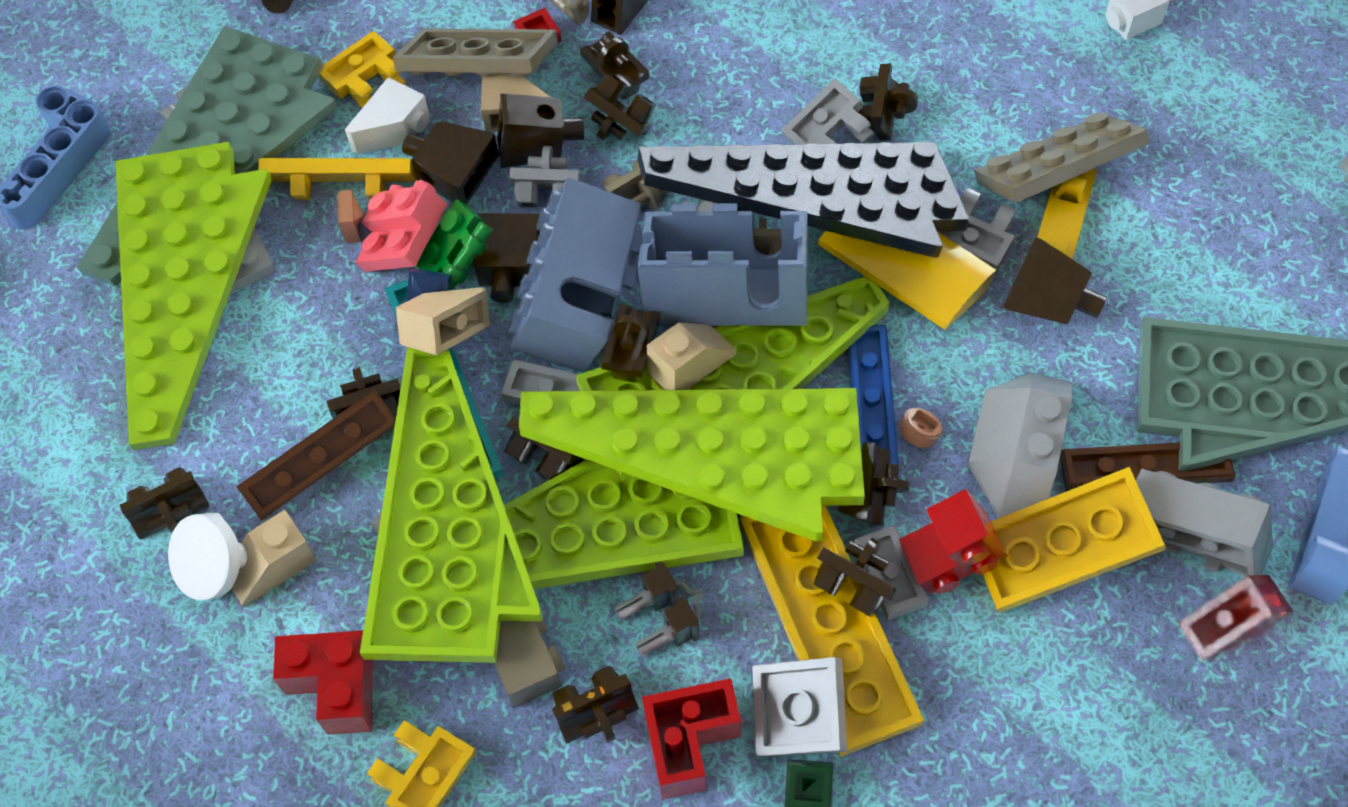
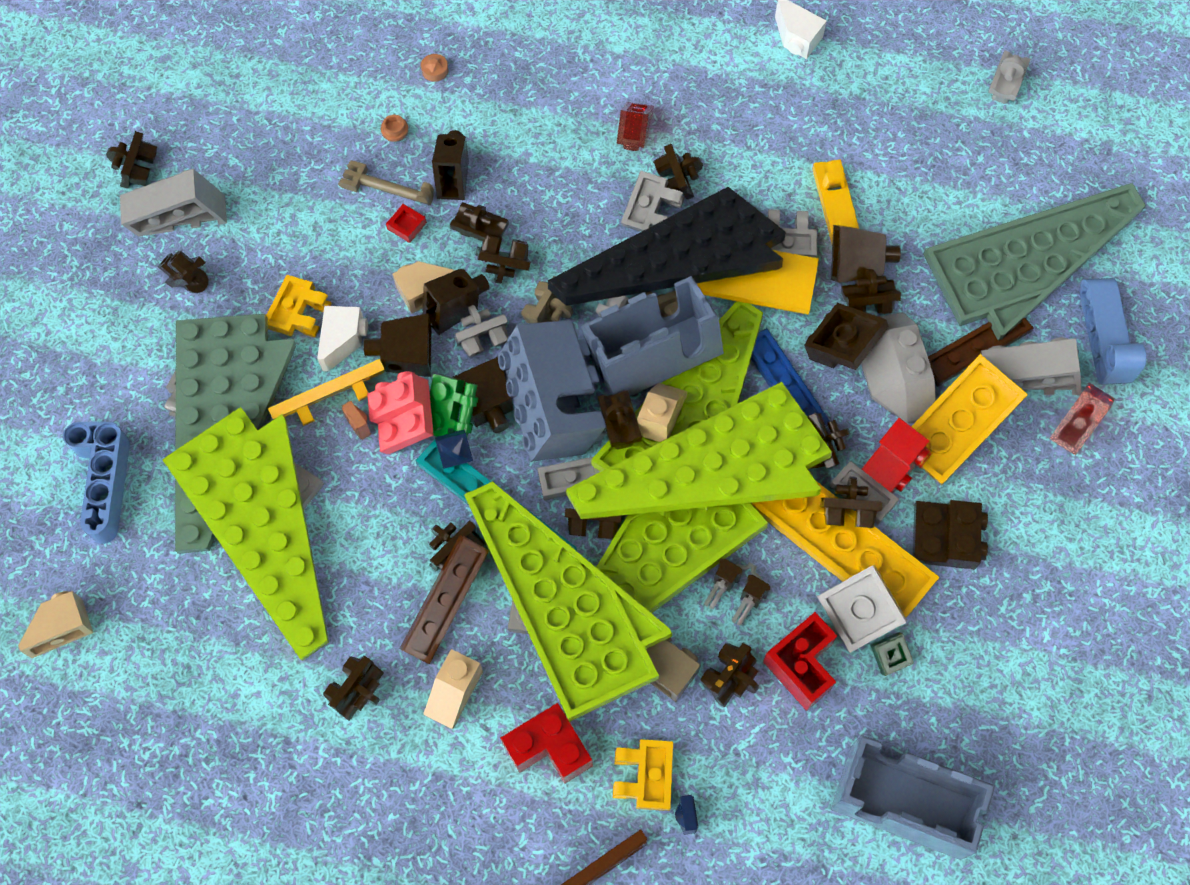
camera: 30 degrees left, 5 degrees up
white tile [168,513,248,600] -> none
dark tan plate [393,29,558,77] -> none
tan slope [396,287,490,355] -> none
nougat tile [898,408,942,448] -> none
dark tan plate [974,113,1150,203] -> none
none -> clear red slope [616,102,654,151]
none -> dark brown plate [804,303,889,370]
none -> dark brown hips [841,269,901,314]
none -> dark brown plate [913,500,988,570]

